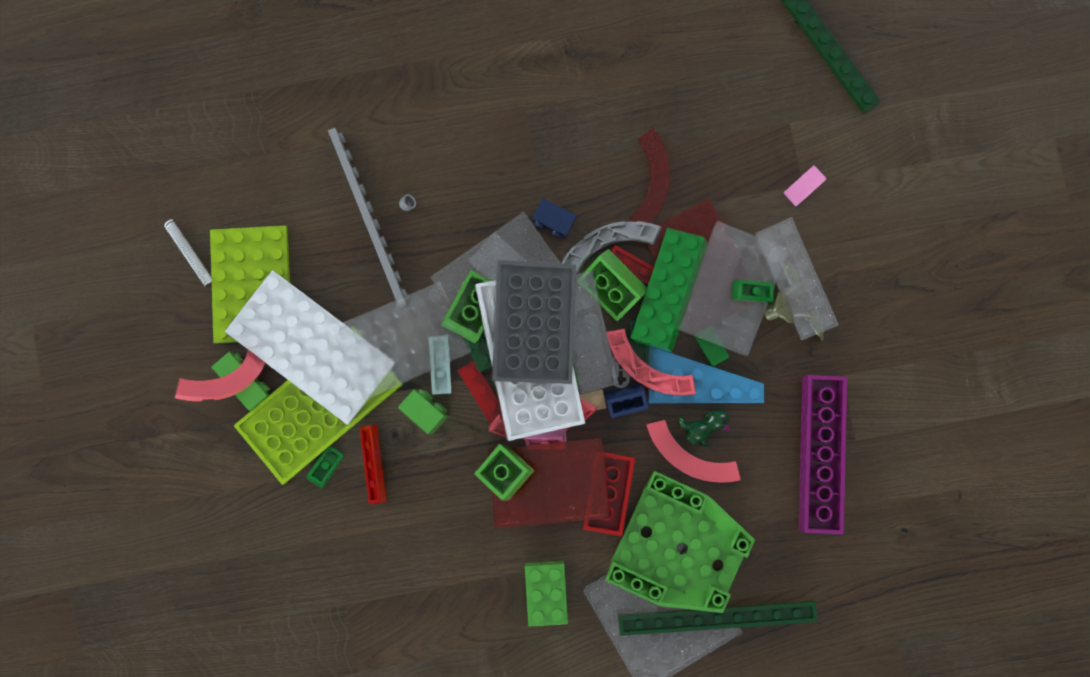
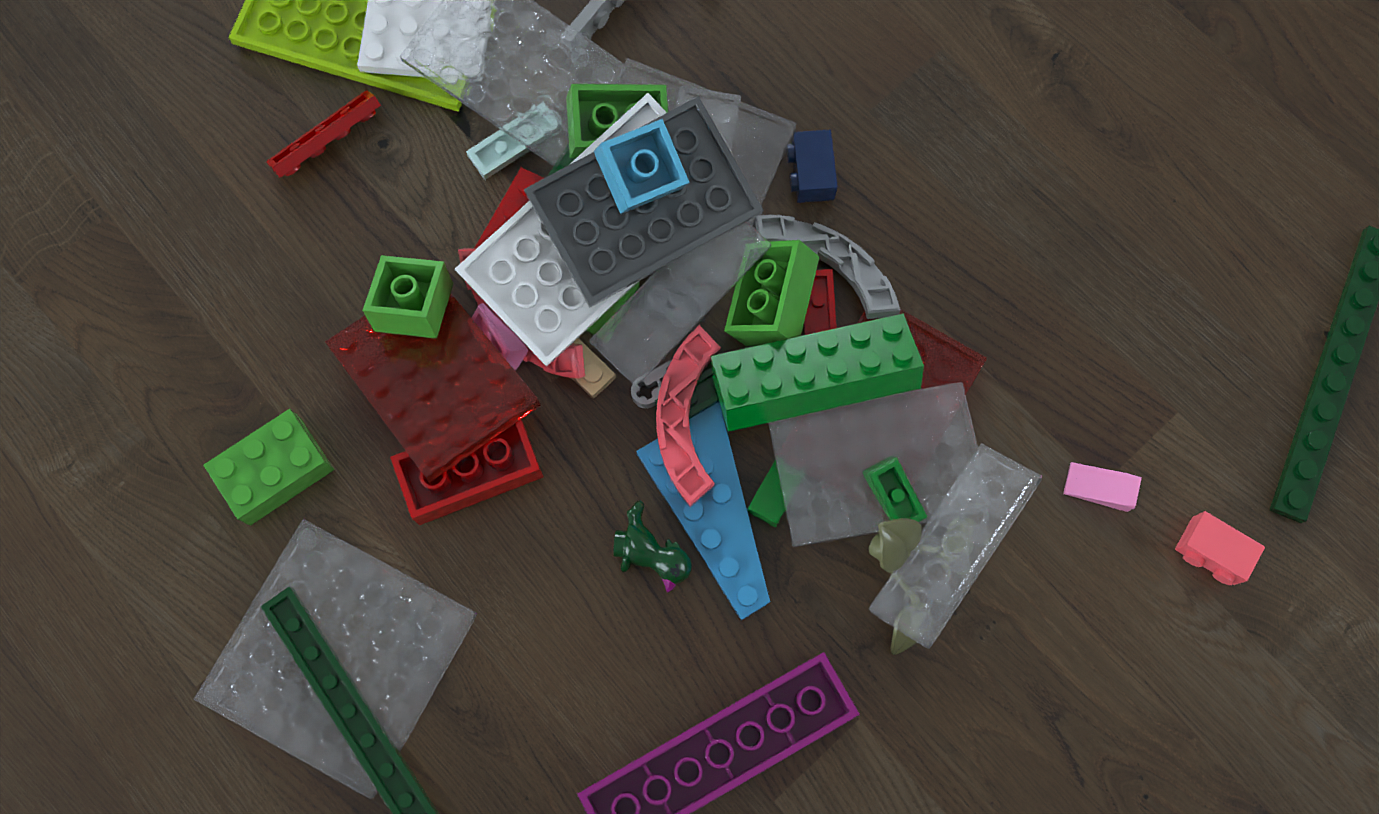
camera: 60 degrees right, 10 degrees down
green slope [306,446,345,489] -> none
bright green brick [398,389,449,434] -> none
dark blue brick [605,384,649,418] -> none
bright green wedge [605,471,755,613] -> none
clear red tile [629,128,670,223] -> none
coral tile [646,420,741,483] -> none
none -> medium azure brick [594,119,690,214]
none -> coral brick [1175,511,1265,585]

